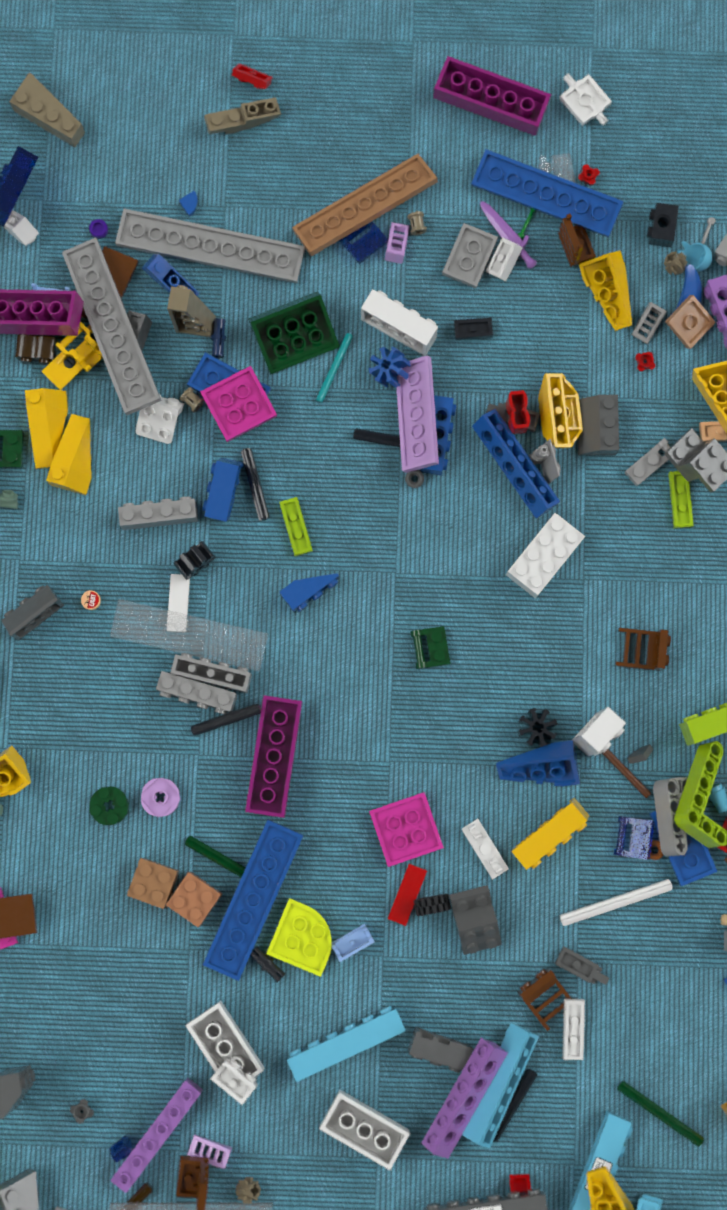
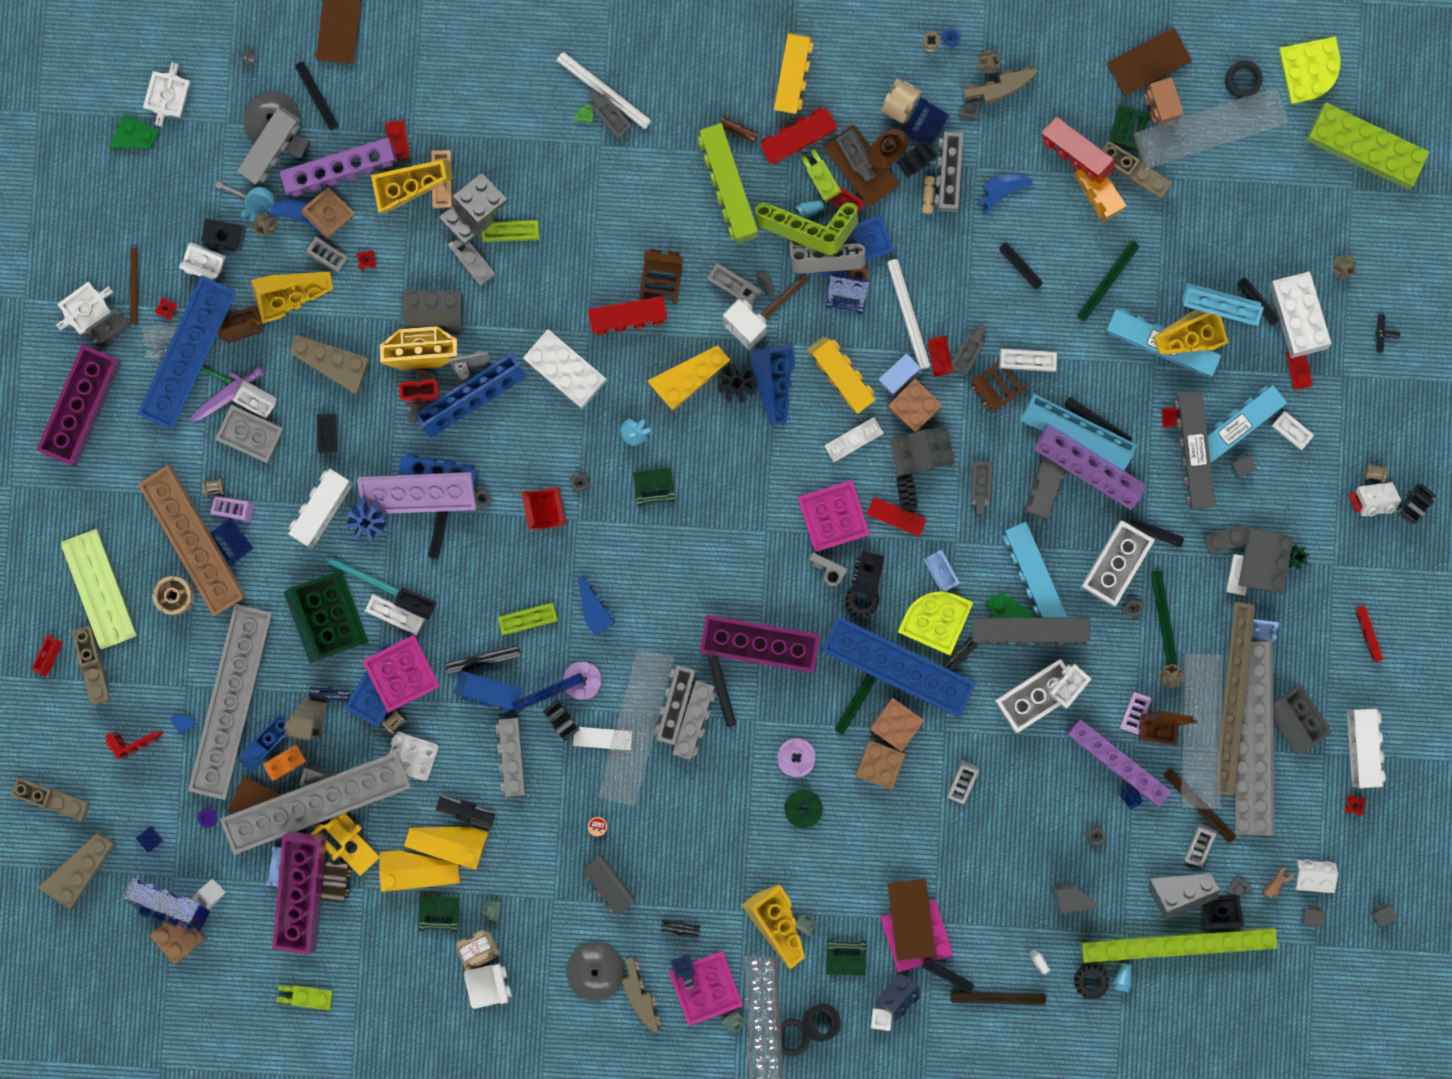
camera: 85 degrees left, 5 degrees up
none -> dark tan slope [11,778,90,821]
none -> yellowish green plate [61,529,137,650]
none -> dark grey hinge [85,309,131,348]
none -> red plate [105,731,164,760]
none -> reddish brown bar [130,248,138,325]
none -> clear blue plate [136,826,164,853]
none -> tan brick [152,576,195,615]
none -> white bracket [179,242,226,281]
none -> orange brick [263,745,309,781]
none -> dark tan wedge [289,335,371,397]
none -> white tile [365,594,425,635]
none -> black plate [394,587,437,620]
none -> black piece [436,795,496,828]
none -> clear blue axle [512,673,584,712]
none -> red plate [521,487,567,530]
none -> lavender plate [563,662,601,700]
none -> dark grey plate [570,472,591,494]
none -> red brick [588,296,668,336]
none -> medium azure piece [620,418,651,446]
none -> yellow wedge [647,345,730,412]
none -> light grey plate [707,263,762,307]
none -> light grey plate [809,553,847,587]
none -> black tyre [845,585,880,618]
none -> black brick [851,551,884,596]
none -> light blue hinge [879,353,922,399]
none -> nougat brick [887,379,942,433]
none -> red plate [927,336,953,377]
none -> light grey slope [947,760,979,805]
none -> dark grey hinge [971,461,992,515]
none -> dark grey brick [973,617,1091,645]
none -> green wing [986,592,1035,617]
none -> black axle [999,242,1043,289]
none -> dark grey plate [1122,597,1144,619]
none -> black axle [1129,518,1184,547]
none -> dark green axle [1151,571,1177,665]

